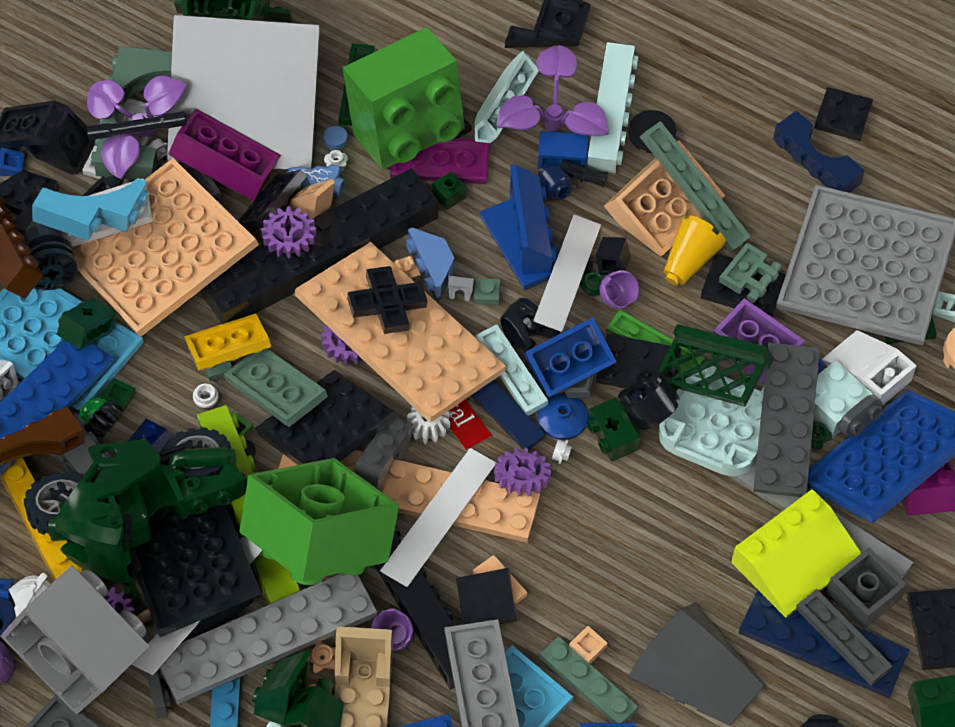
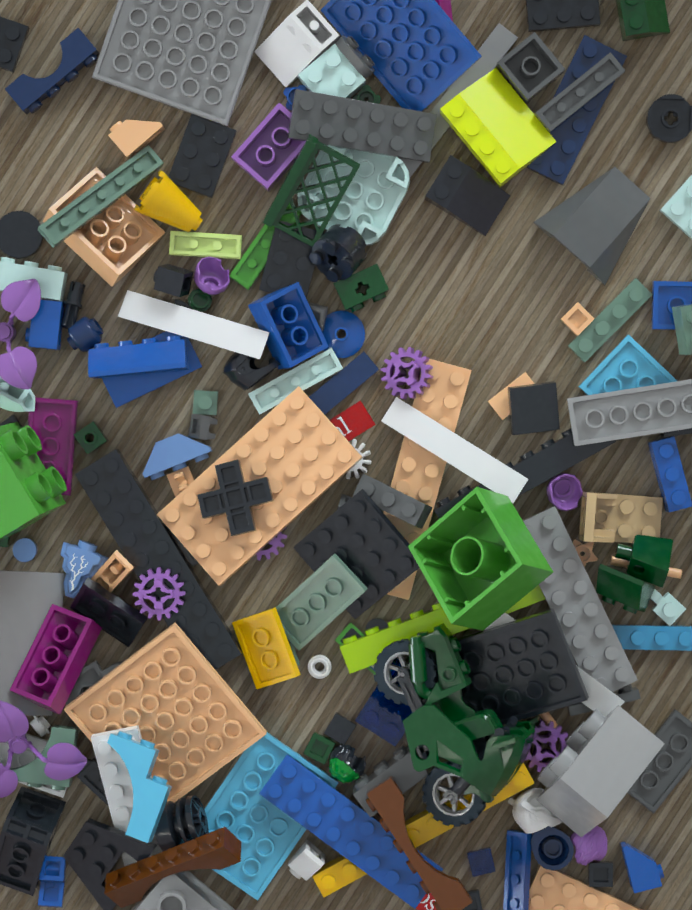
camera: 90 degrees left, 30 degrees up
dark green brick [57,297,117,350] -> none
black piece [87,111,187,141] -> none
white plate [324,150,348,171] -> none
white plate [552,439,572,464] -> none
sand green plate [719,243,782,303] -> none
none -> light nougat slope [108,120,165,159]
none -> yellowish green tile [169,231,242,260]
none -> black tile [324,712,357,745]
none -> black slope [425,155,510,236]

